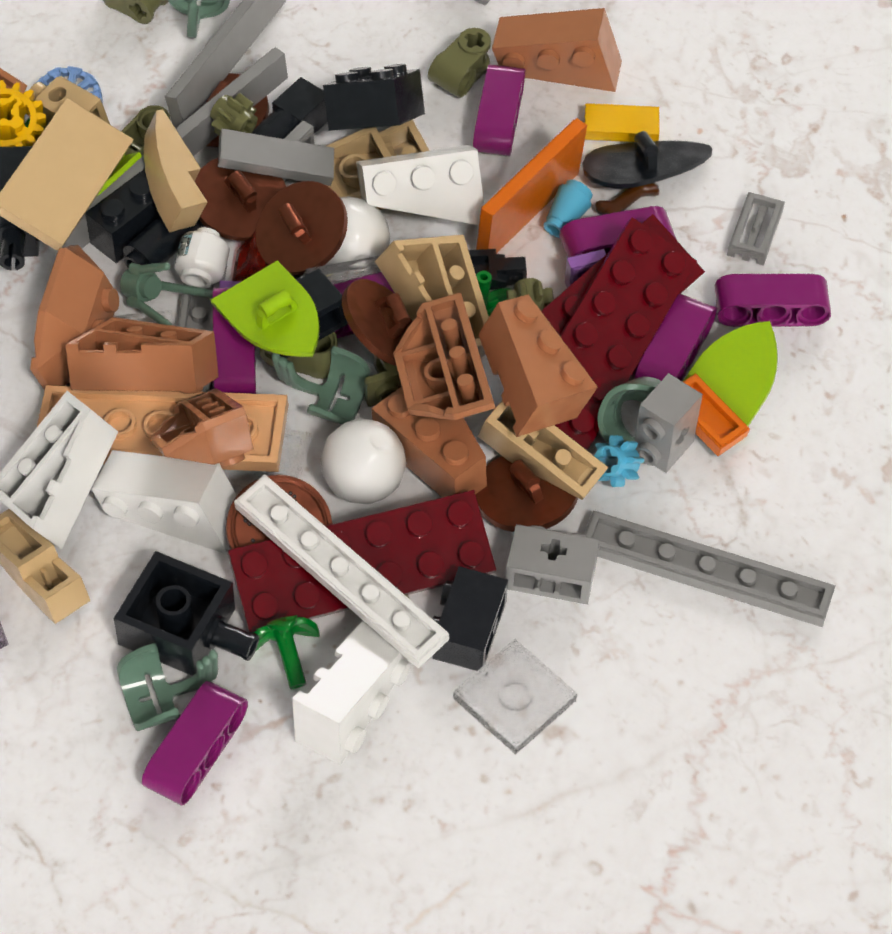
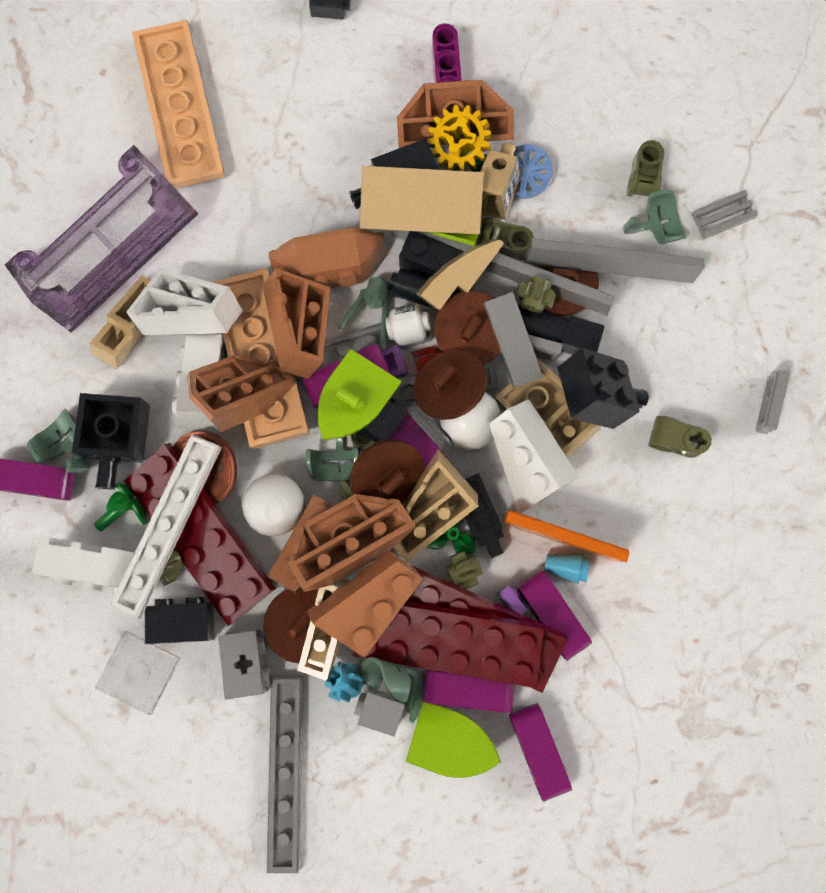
camera: 70 degrees right, 25 degrees up
magenta beam [473,64,525,156] -> none
nougat wedge [492,8,622,92] -> none
black shield [583,131,712,189] -> none
yellow tile [584,103,659,142] -> none
reddish brown piece [595,183,659,215] -> none
orange tile [683,373,750,456] -> none
light grey tile [727,192,785,266] -> none

